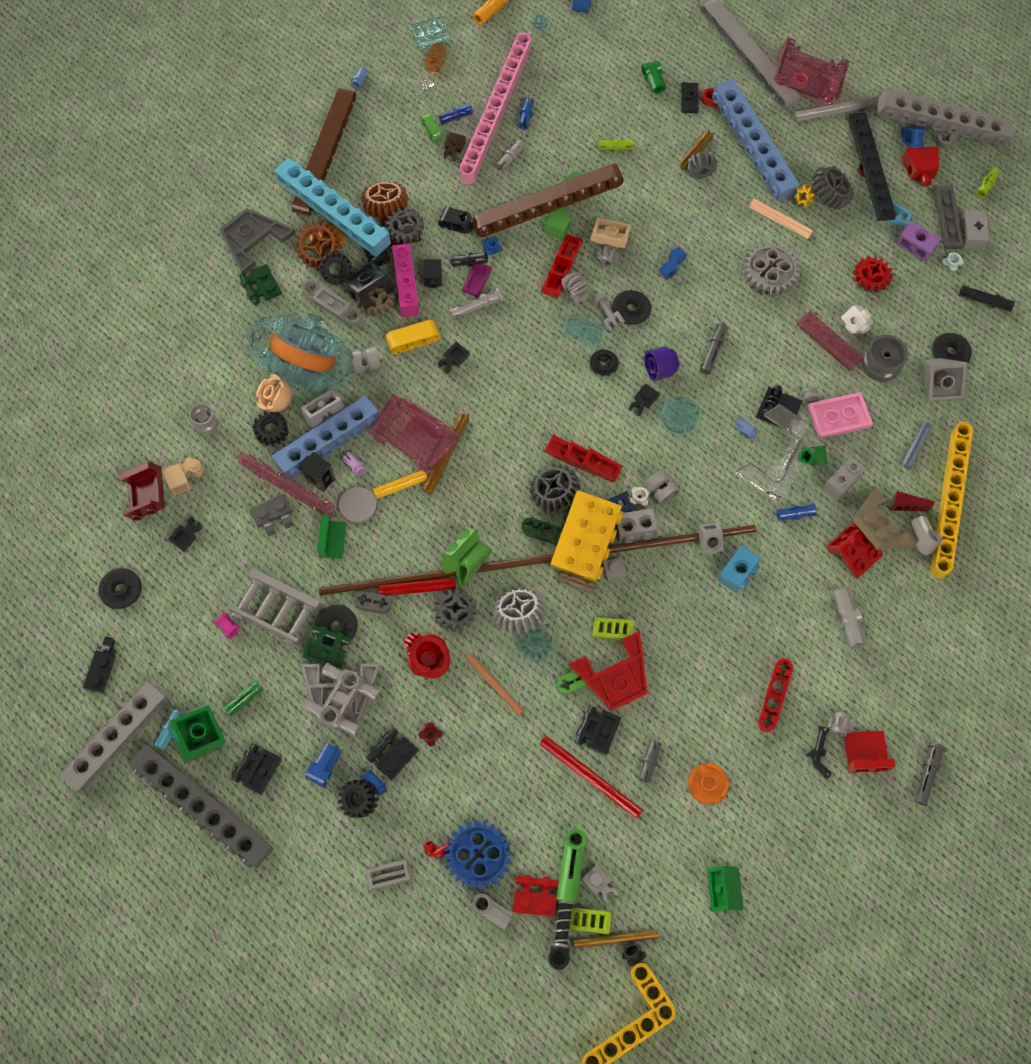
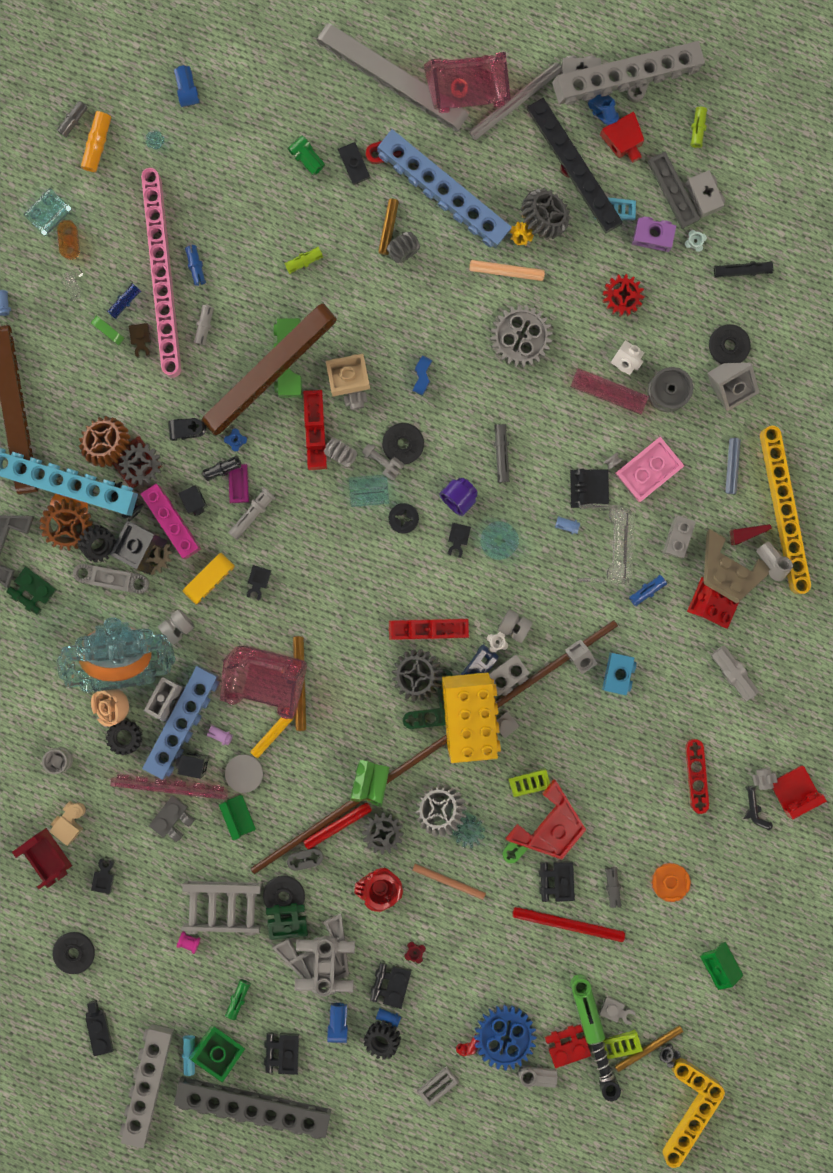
camera: 25 degrees left, 20 degrees up
green piece [799,446,827,466] -> none

